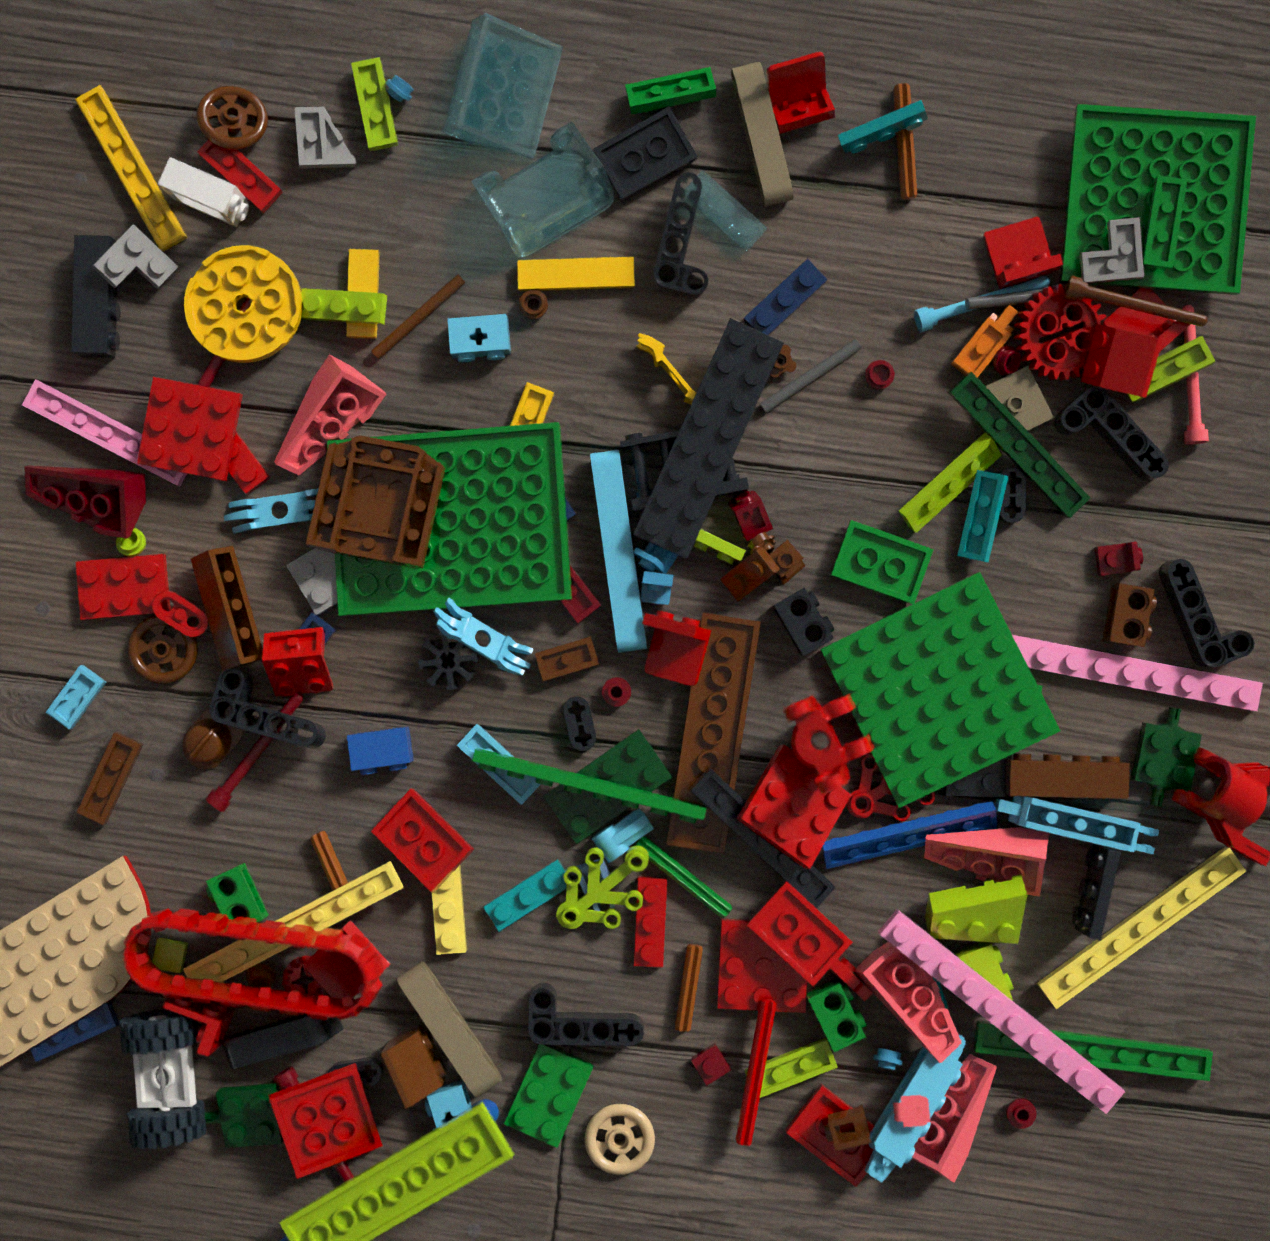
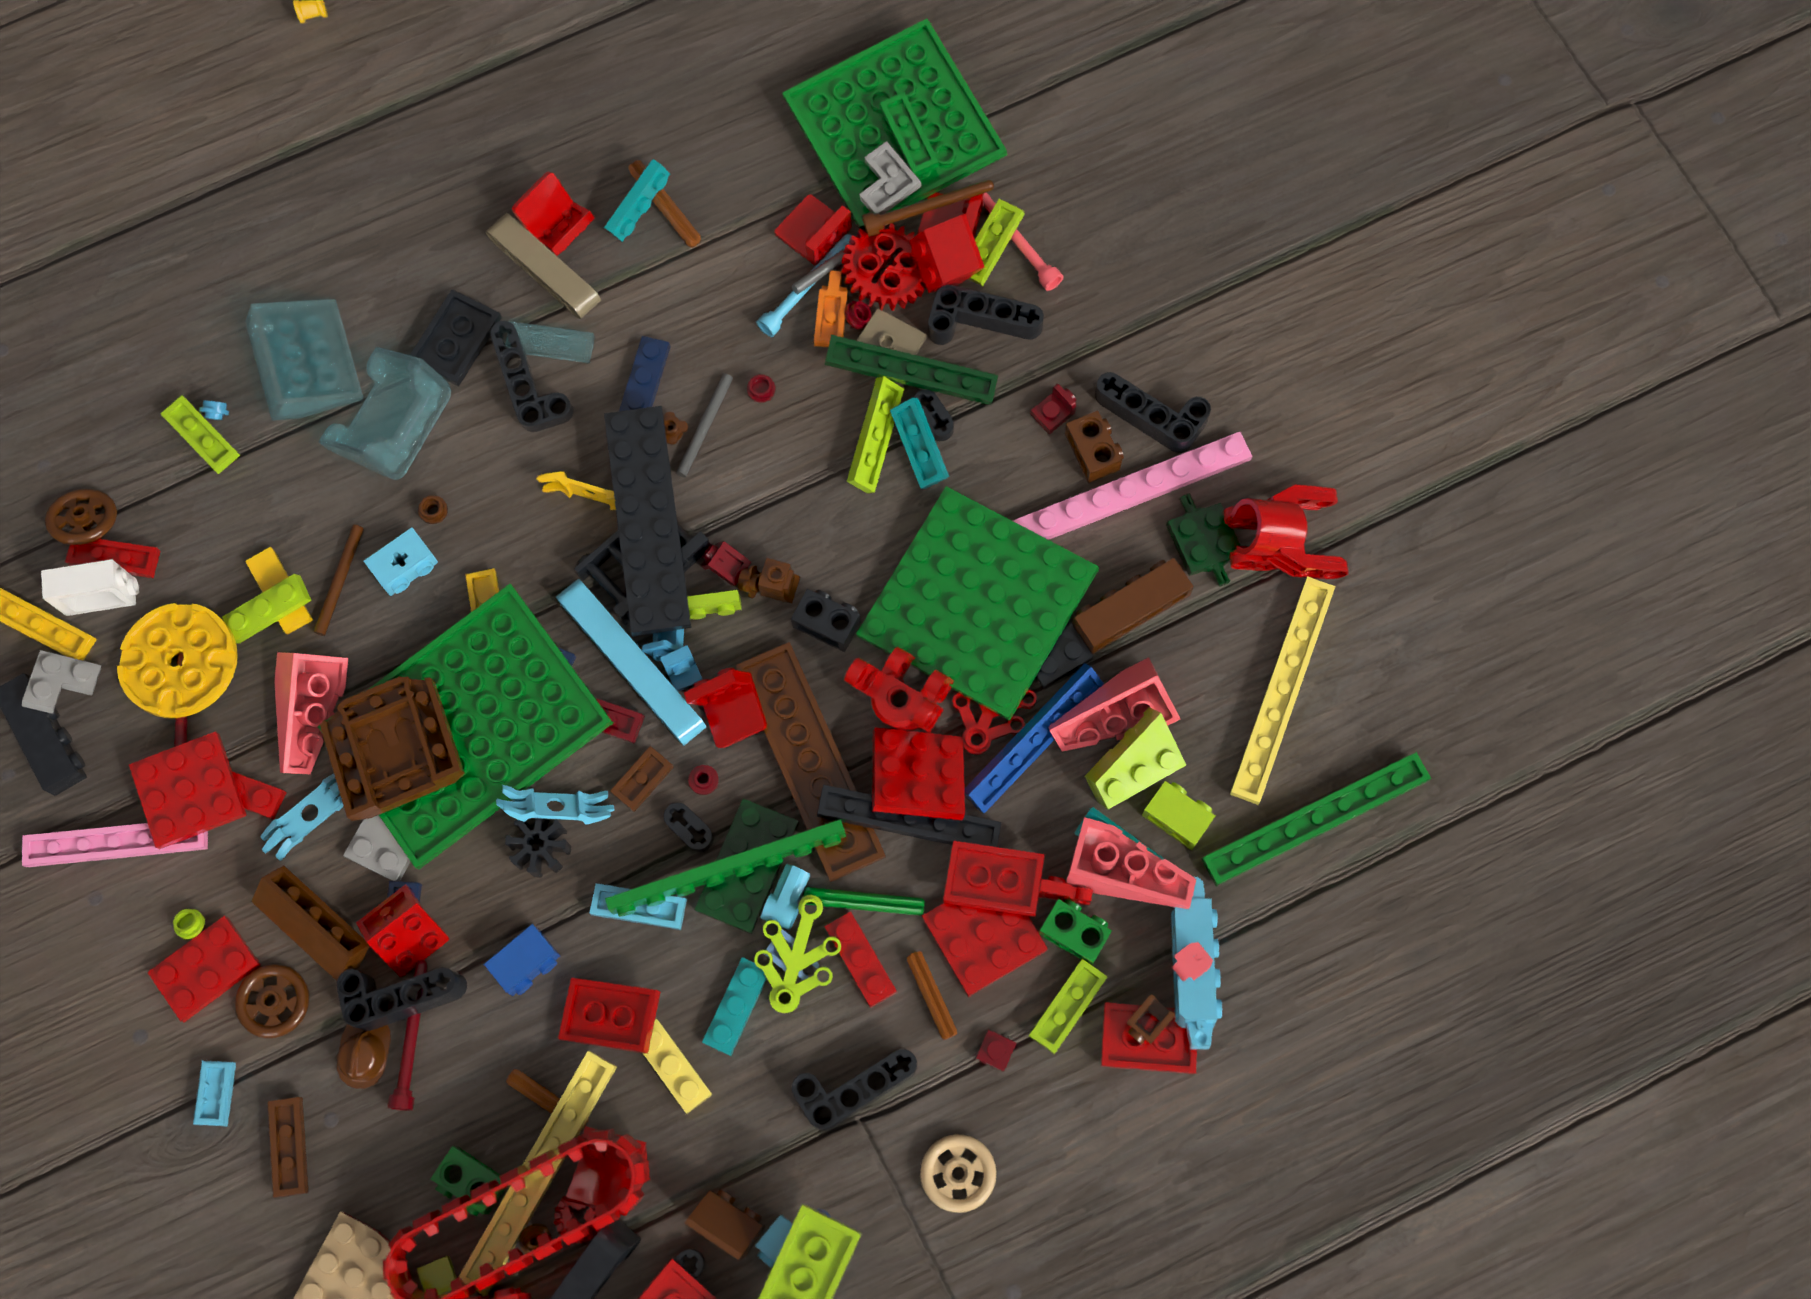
camera: 30 degrees left, 15 degrees down
dark red wedge [24,465,146,538] -> none
red plate [152,590,208,637] -> none
light grey wing [295,107,356,169] -> none
dark tan beam [397,961,502,1098] -> none
green plate [504,1044,594,1148] -> none
yellow tile [517,257,635,291] -> none
green plate [625,67,717,115] -> none
reddish brown plate [720,546,780,601] -> none
red axle [735,998,776,1146] -> none
green plate [830,520,934,605] -> none
dark azure plate [873,1048,903,1071] -> none
bright pink plate [878,909,1125,1114] -> none
coral wedge [911,1054,997,1183] -> none
medium azure hinge [995,796,1159,854] -> none
dark red plate [1006,1098,1037,1129] -> none
black plate [1072,843,1121,941] -> none

